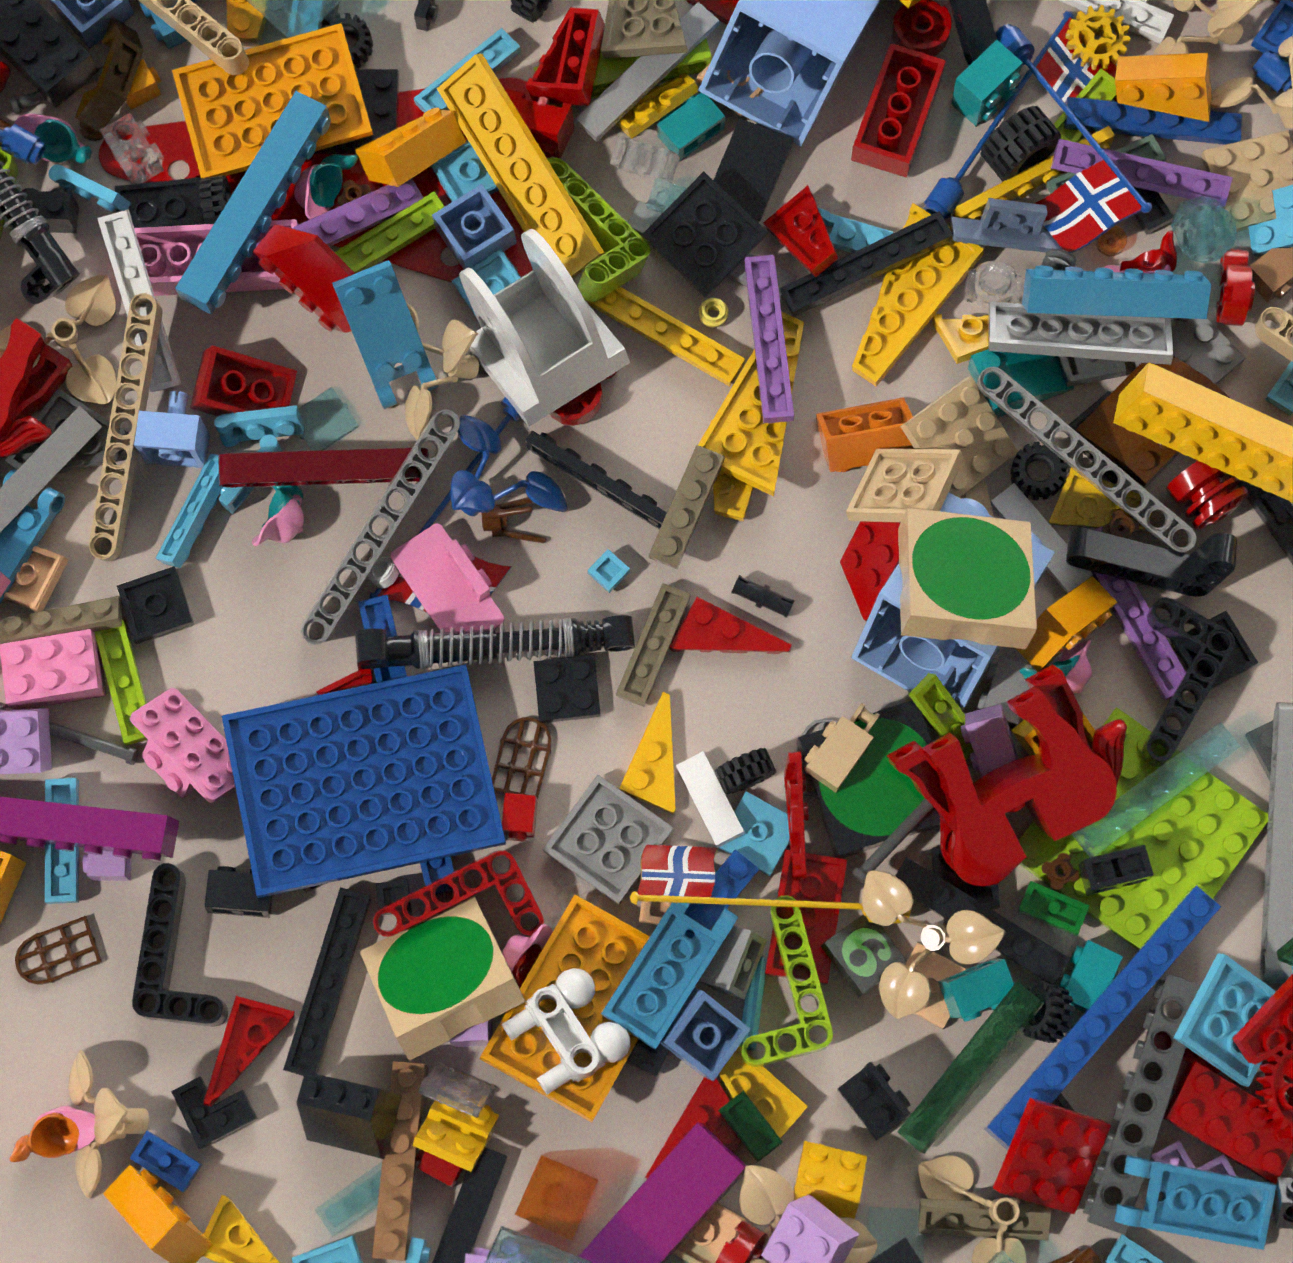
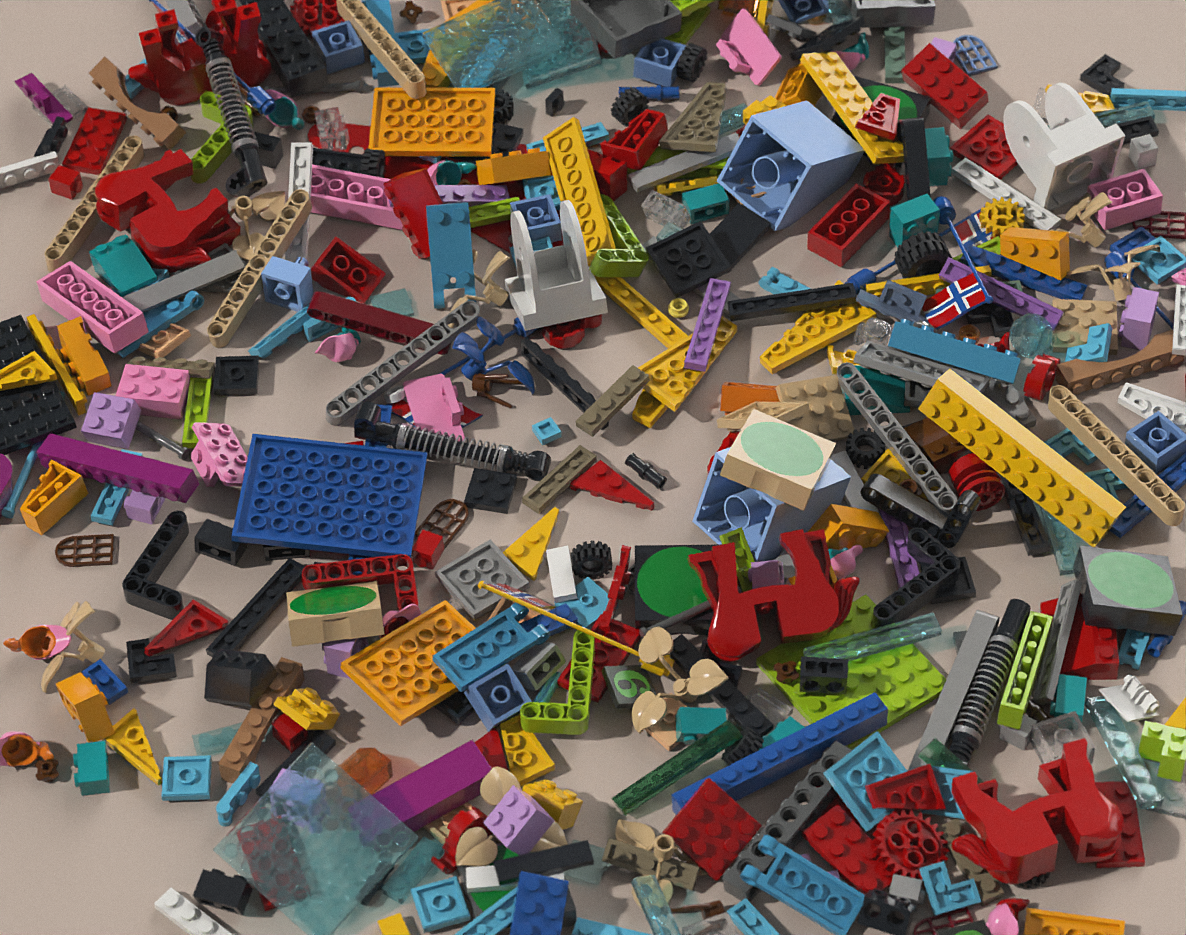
camera: 15 degrees right, 25 degrees down
medium azure plate [48,164,131,212] -> none
dark brown slope [75,17,144,132] -> none
light orange brick [126,59,162,110] -> none
dark azure brick [175,91,331,315] -> none
medium azure plate [214,405,304,447] -> none
clear tile [418,1061,496,1117] -> none
white piece [502,968,630,1095] -> none
dark green tile [718,1090,783,1163] -> none
red wing [763,185,838,277] -> none
tan brick [804,703,880,793] -> none
black bracket [837,1061,911,1141] -> none
green plate [1018,881,1090,936] -> none

